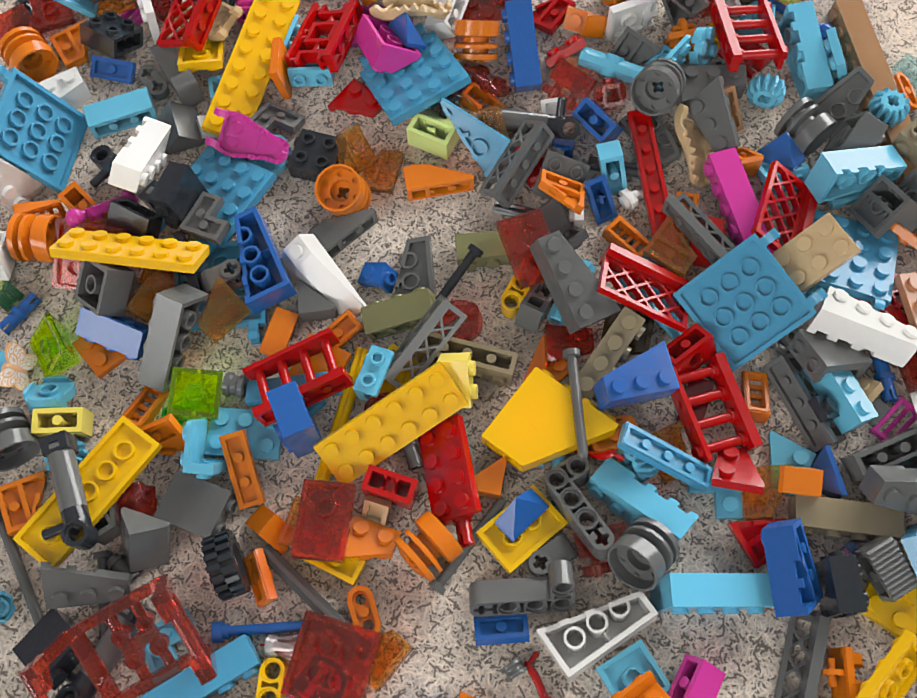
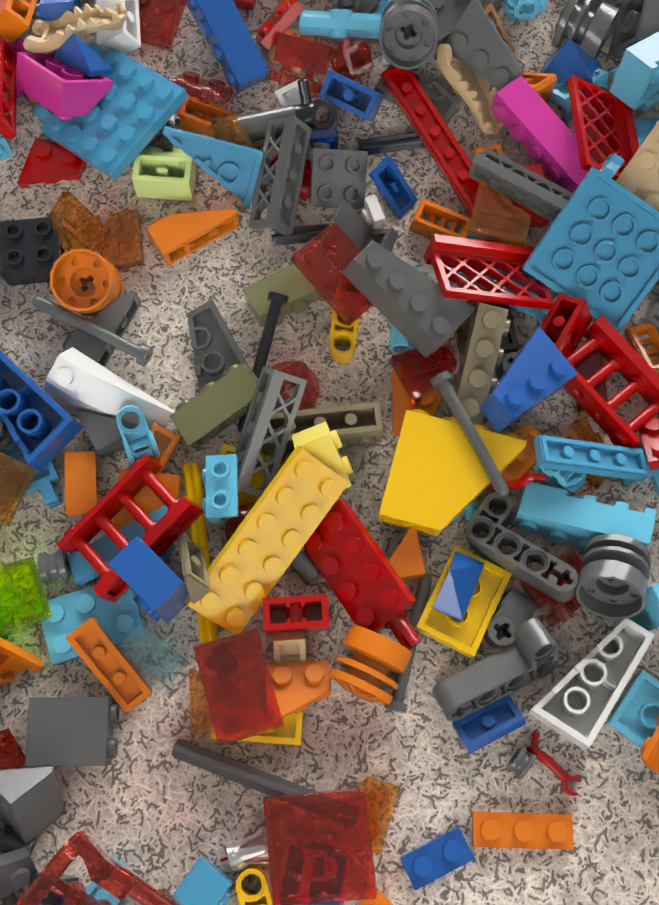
camera: 30 degrees left, 5 degrees up
medium azure bracket [180,418,228,479] -> none
black wheel [201,529,251,602] -> none
blue piece [211,619,331,644] -> none
orange plate [244,548,278,608] -> none
orange slope [245,504,300,555] -> none
orange plate [347,585,382,640] -> none
blue bracket [357,262,398,293] -> none
orange wheel [454,20,499,63] -> none
dark grey slope [514,274,554,334] -> none
orange wing [538,169,585,215] -> none
medium azure slope [596,140,627,195] -> none
white plate [618,188,644,210] -> none
none -> dark grey bar [32,296,153,367]
none -> medium azure piece [116,405,161,466]
none -> clear light blue tile [119,620,190,687]
none -> dark tan slope [177,533,210,604]

